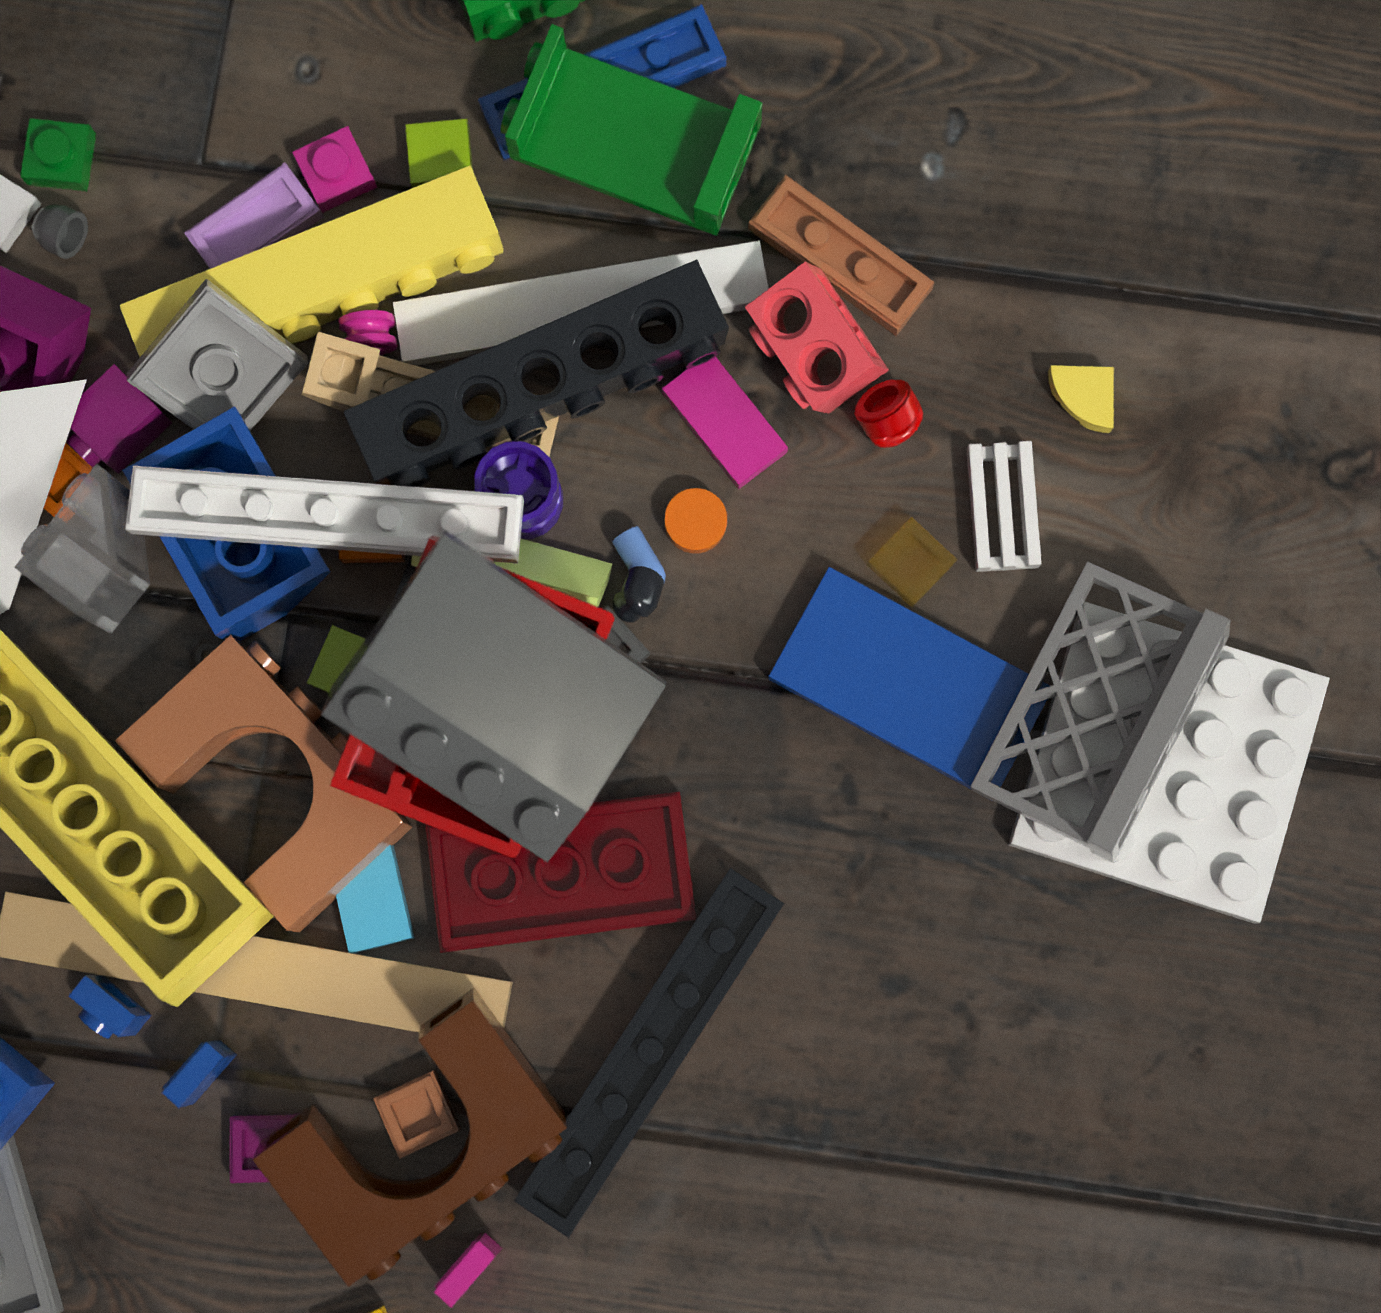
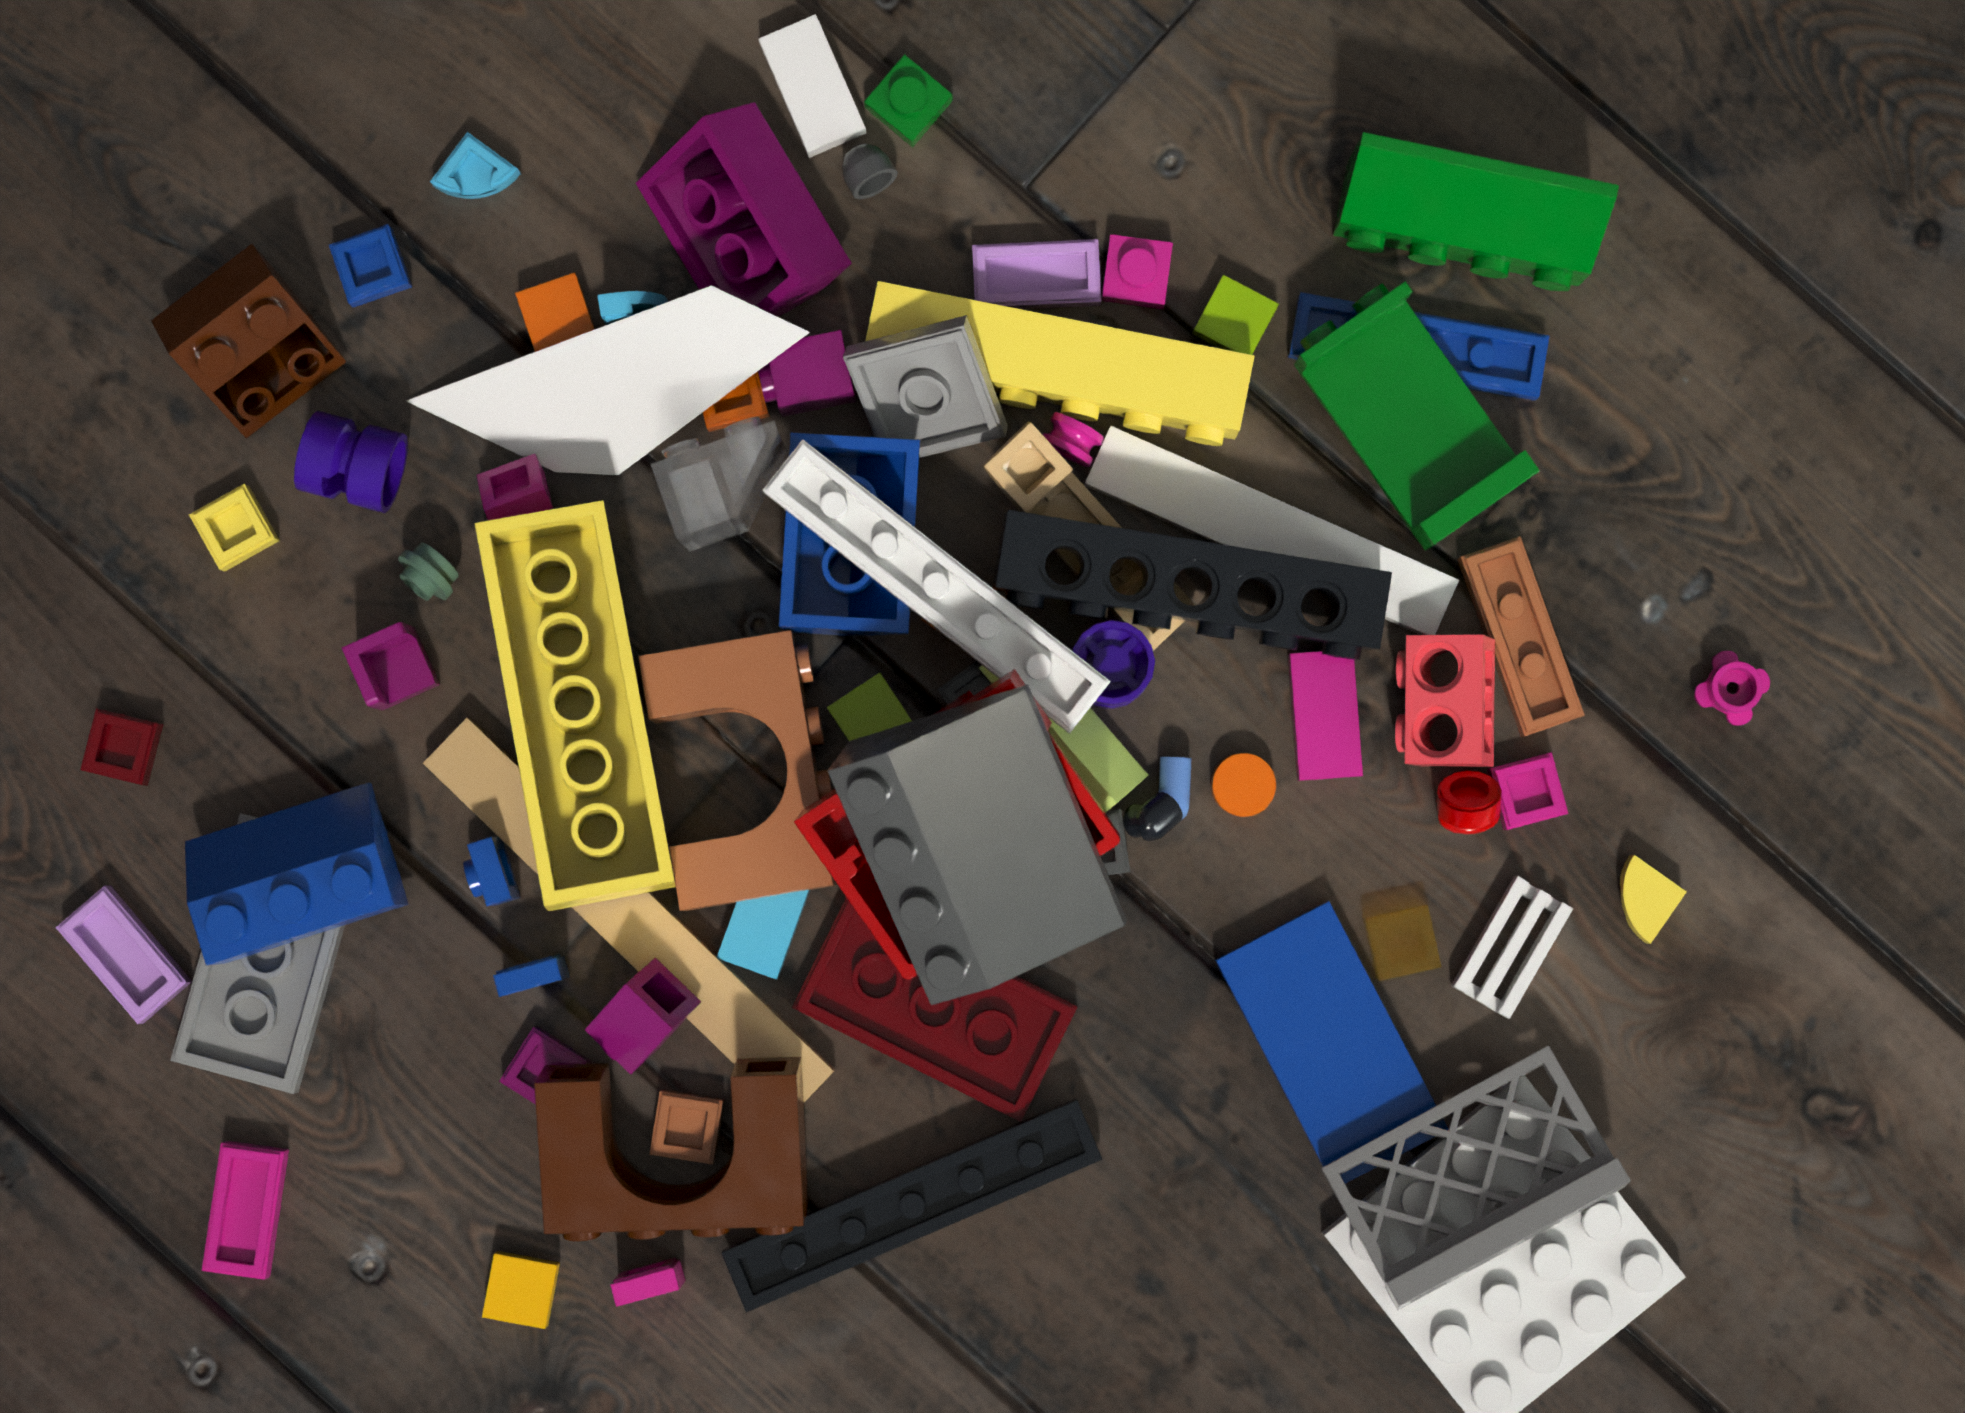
camera: 30 degrees right, 5 degrees up
none -> magenta brick [585,957,701,1075]
none -> dark pink tile [1487,752,1569,830]
none -> dark pink plate [1694,651,1770,726]

